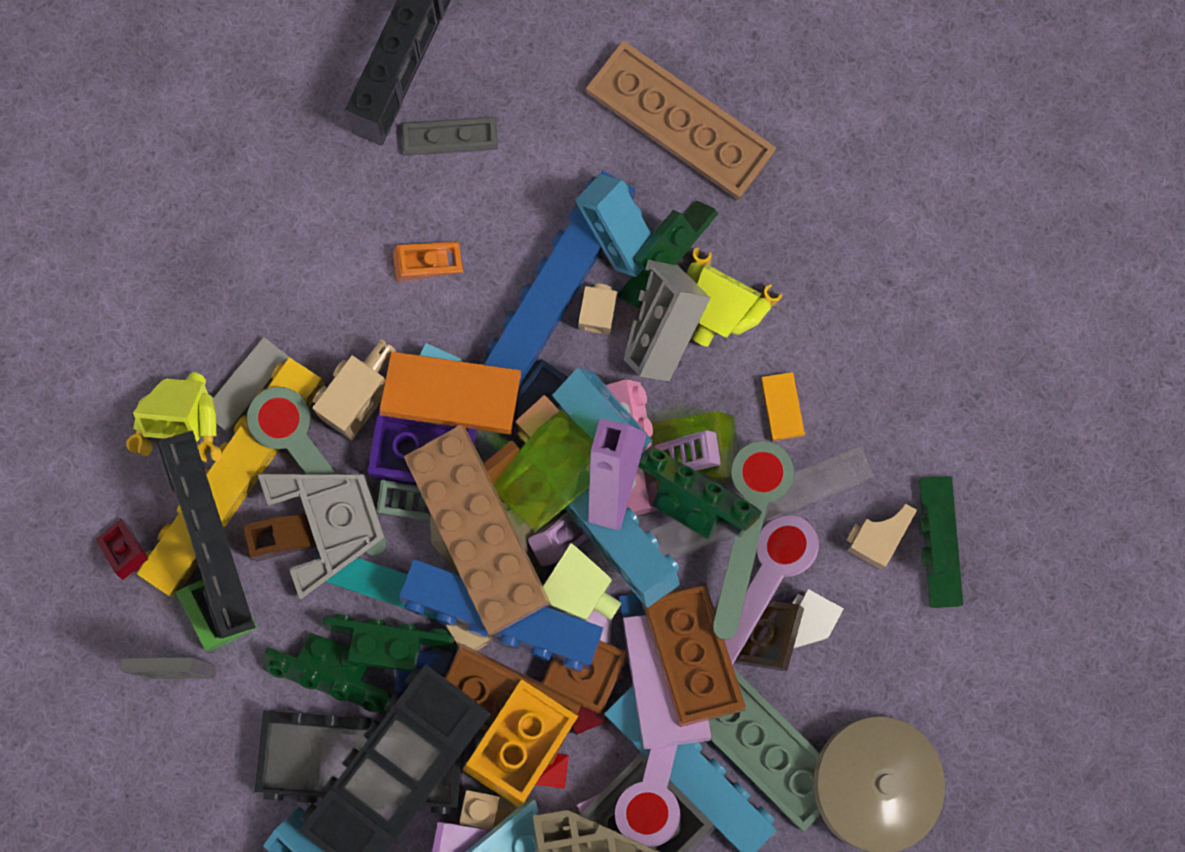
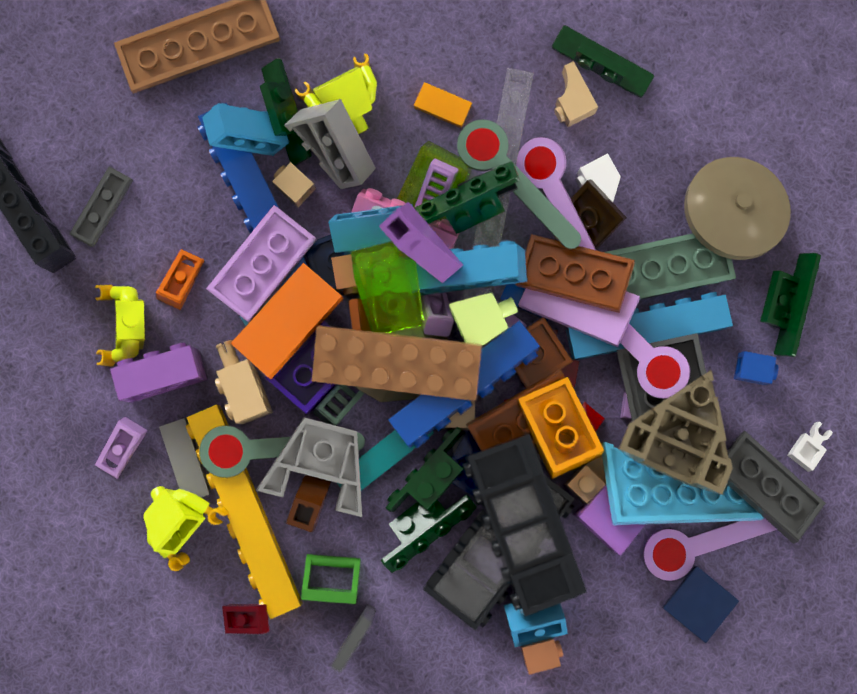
camera: 55 degrees left, 5 degrees up
black window [156,430,256,639] -> none
none -> neon yellow torso [95,285,145,367]
none -> lavender slope [95,417,147,479]
none -> medium lavender brick [110,343,207,403]
none -> lavender tile [206,205,317,322]

